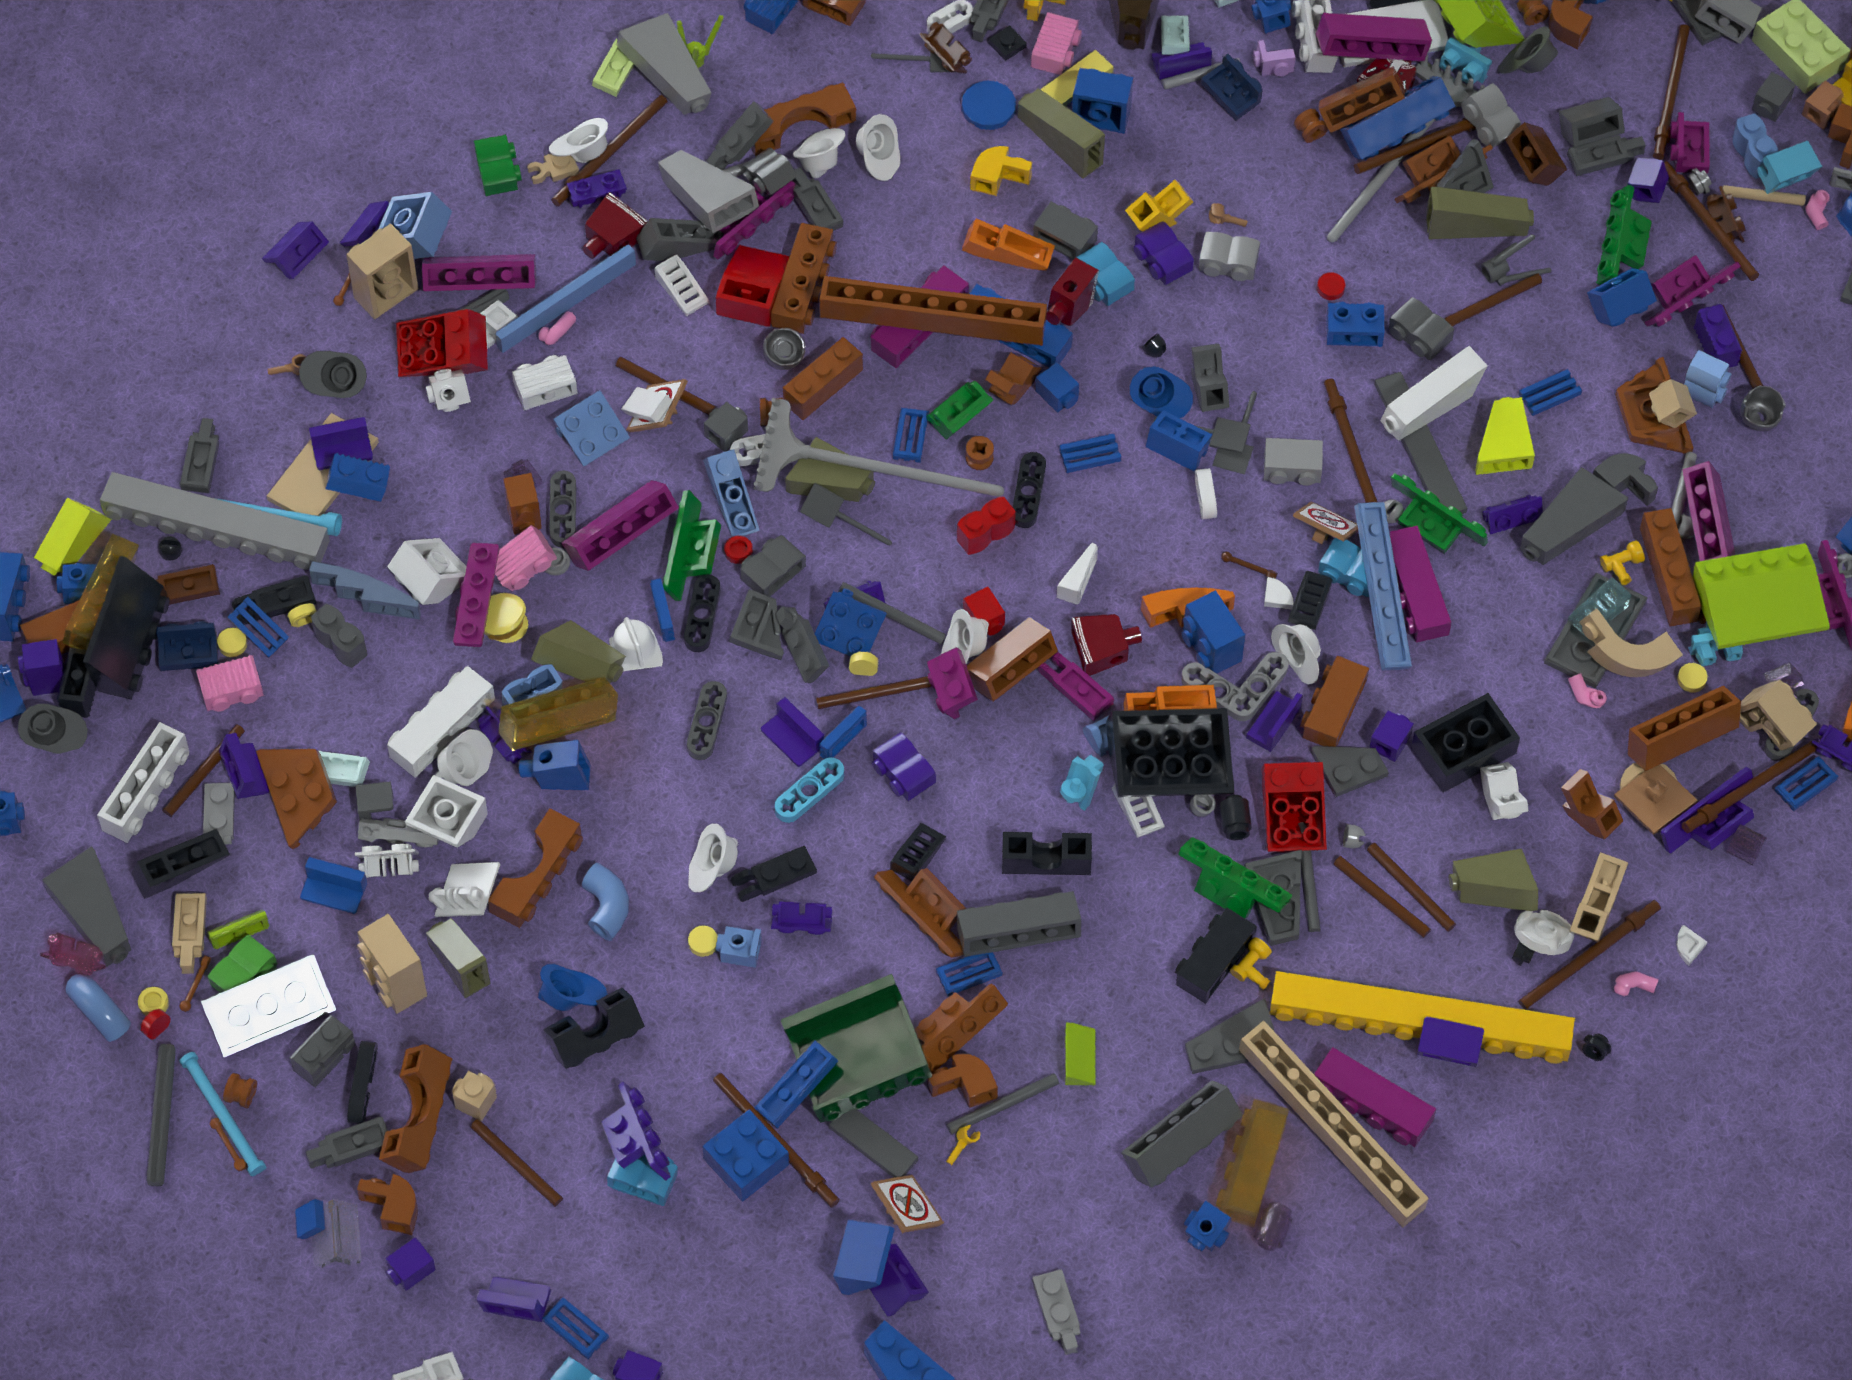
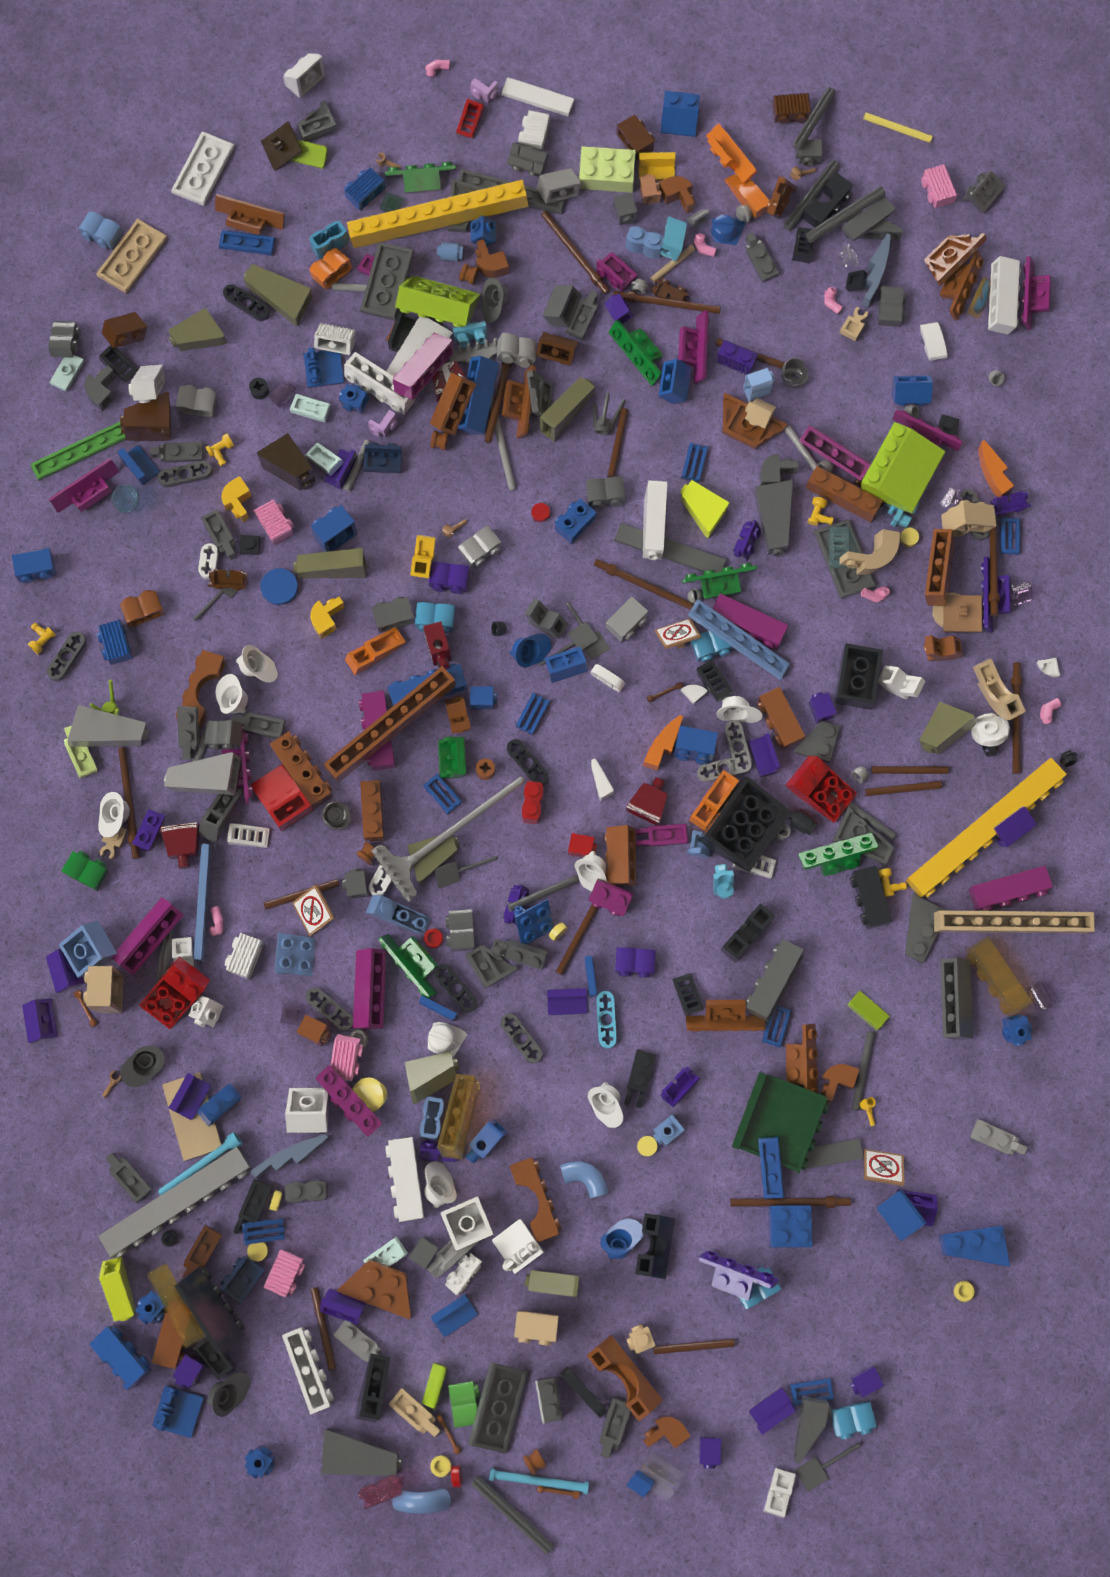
camera: 50 degrees left, 15 degrees up
white tile [621,387,673,423] -> none
light yellow tile [1041,50,1114,106] -> none
none -> dark grey slope [793,1396,832,1464]

